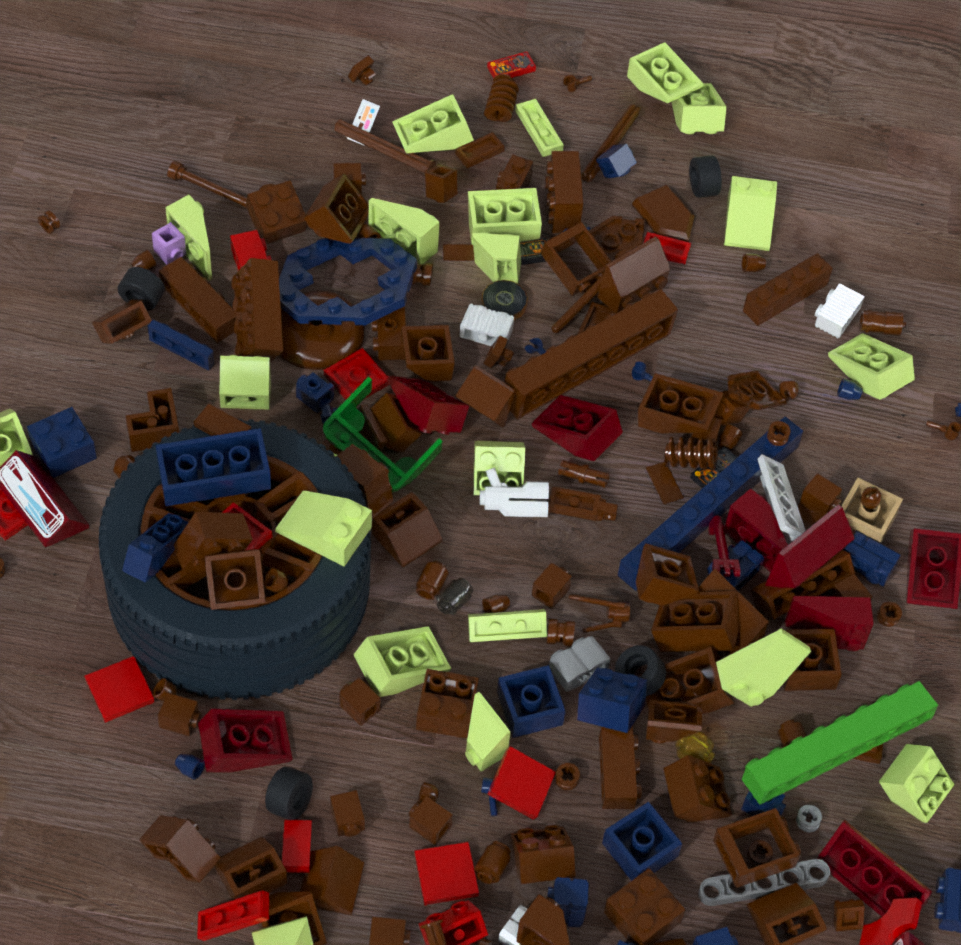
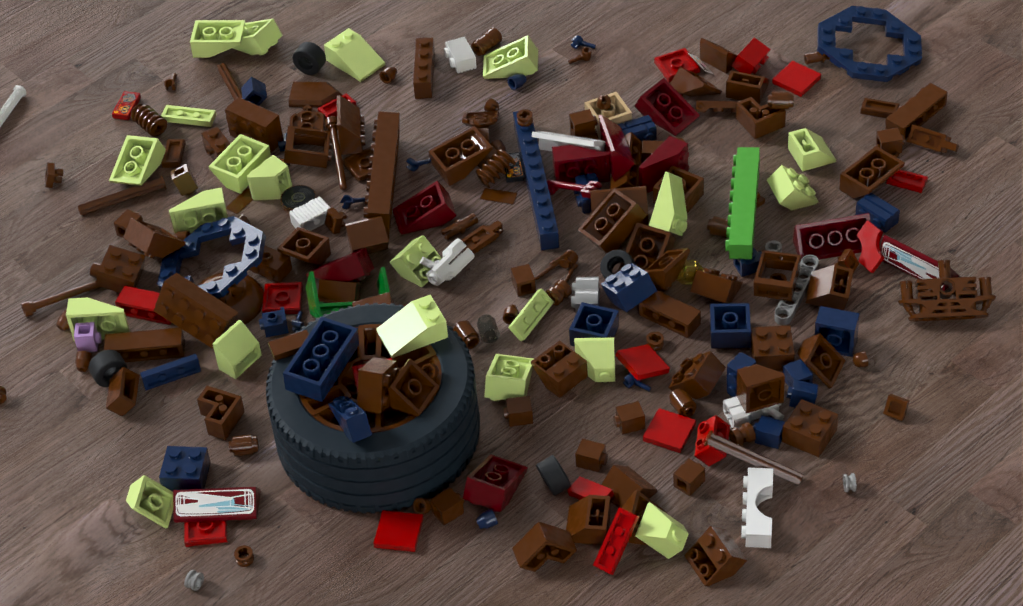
camera: 45 degrees left, 10 degrees down
white sticker [347,99,380,145] -> none
reddish brown hinge [418,782,439,803] -> none
reddish brown slope [636,543,699,606] -> none

